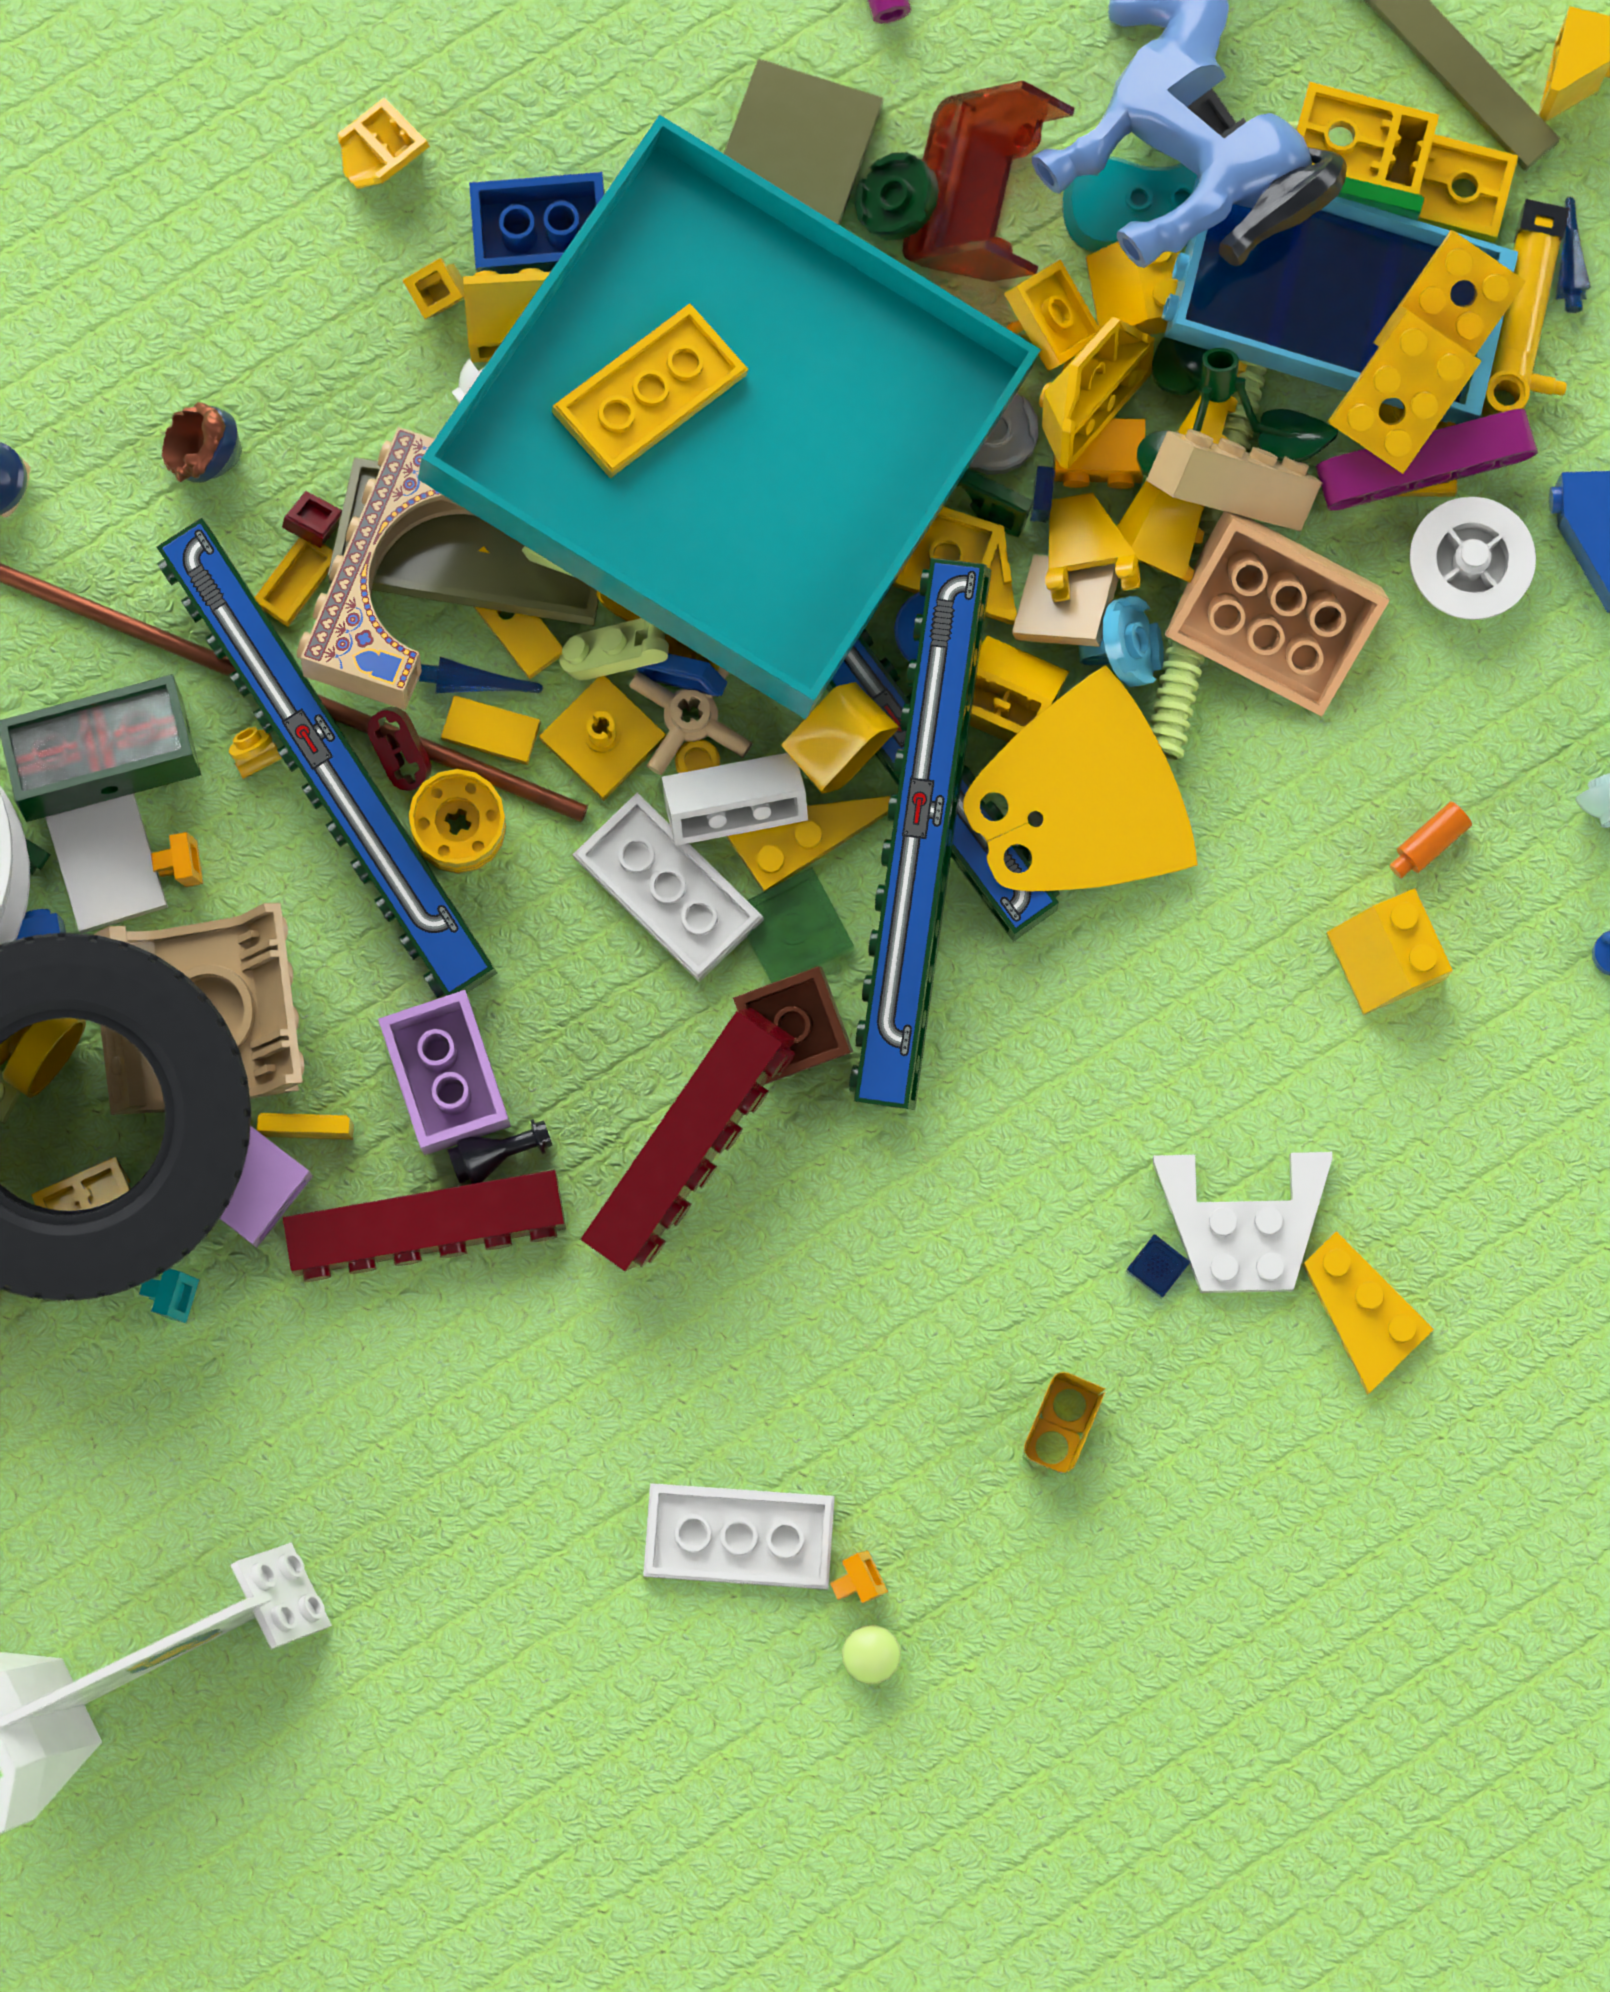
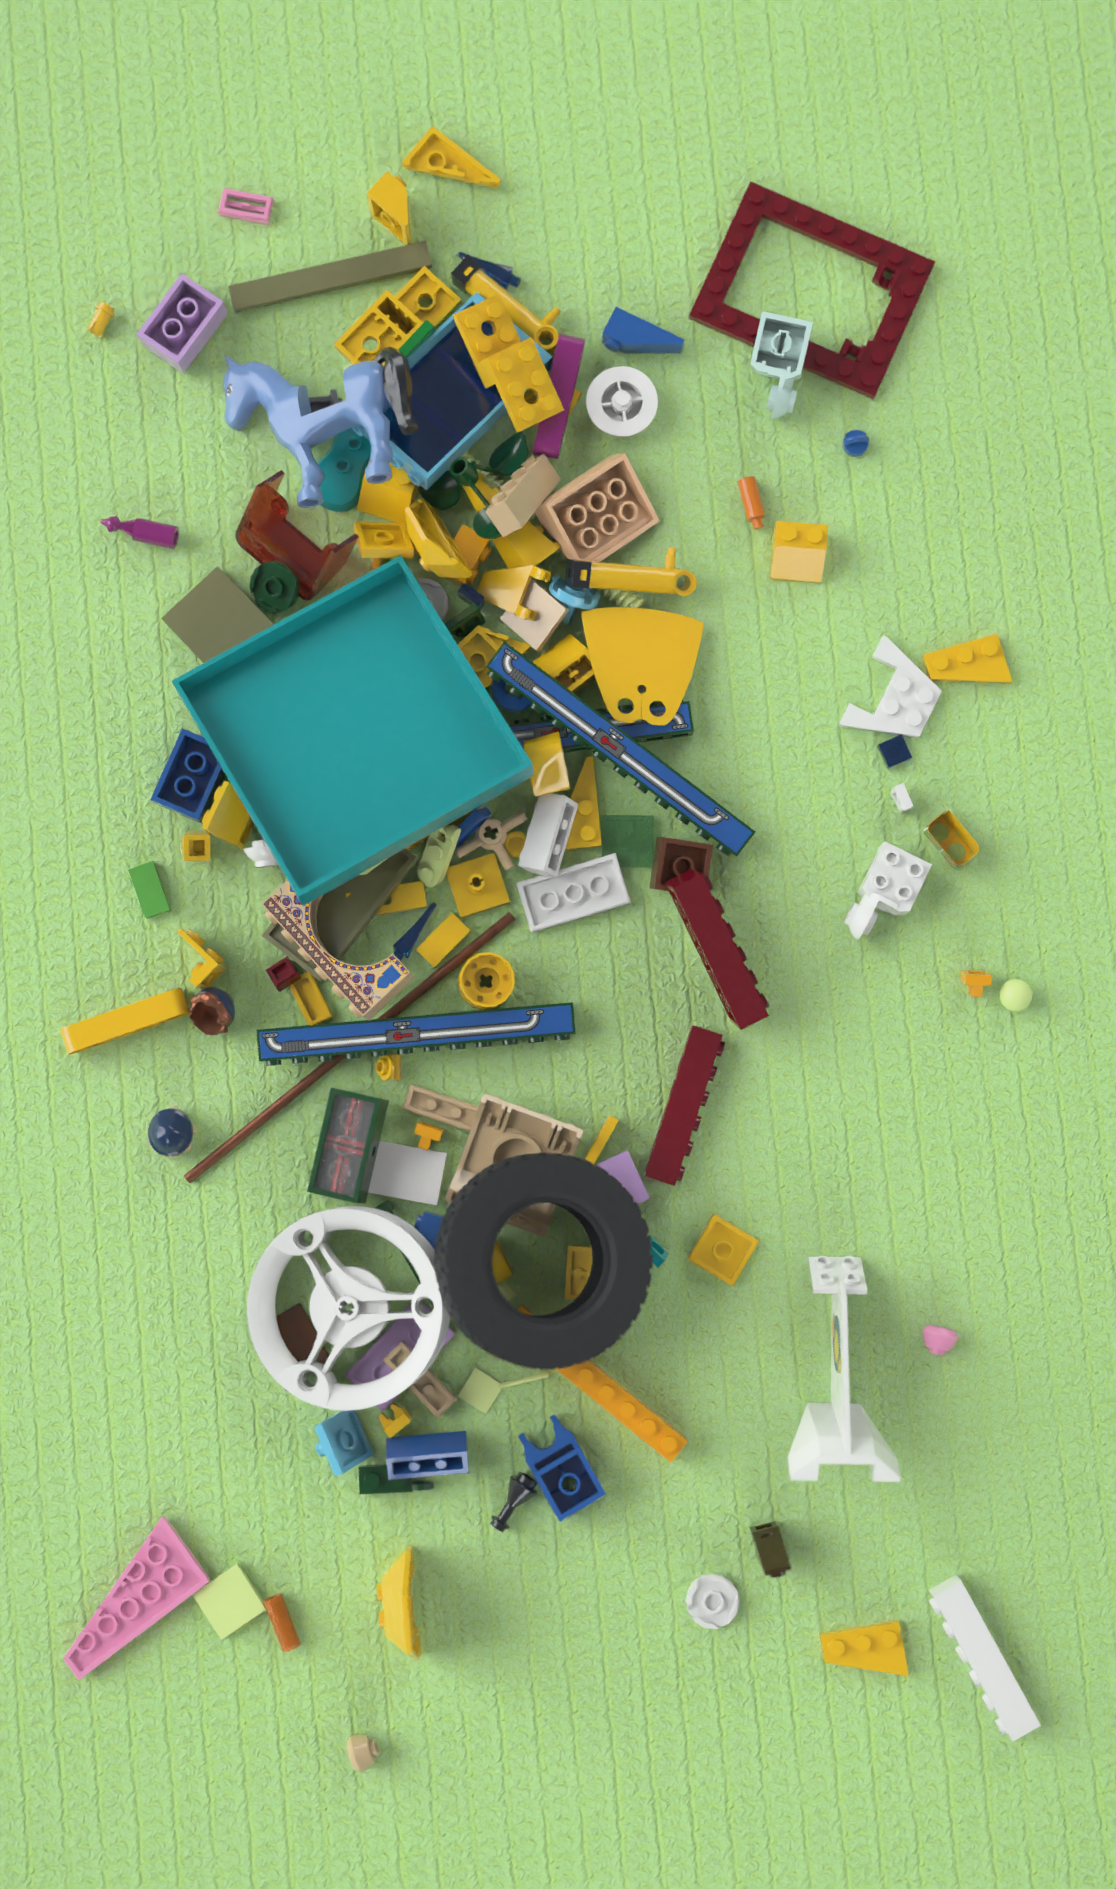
camera: 65 degrees left, 5 degrees up
yellow slope [338,97,430,189] -> none
dark red beam [367,706,432,791] -> none
lavender brick [378,990,511,1155] -> none
black piece [447,1119,553,1184] -> none
yellow tile [551,303,749,478] -> none
white tile [643,1483,835,1590] -> none
none -> yellow beam [60,988,190,1055]
none -> bright green tile [128,861,171,919]
none -> yellow bracket [177,928,227,989]
none -> tan tile [402,1084,479,1131]
none -> yellow piece [565,547,697,596]
none -> yellow tile [687,1213,759,1286]
none -> white brick [844,842,932,940]
none -> white tile [891,783,914,814]
none -> bright pink cone [922,1325,958,1355]

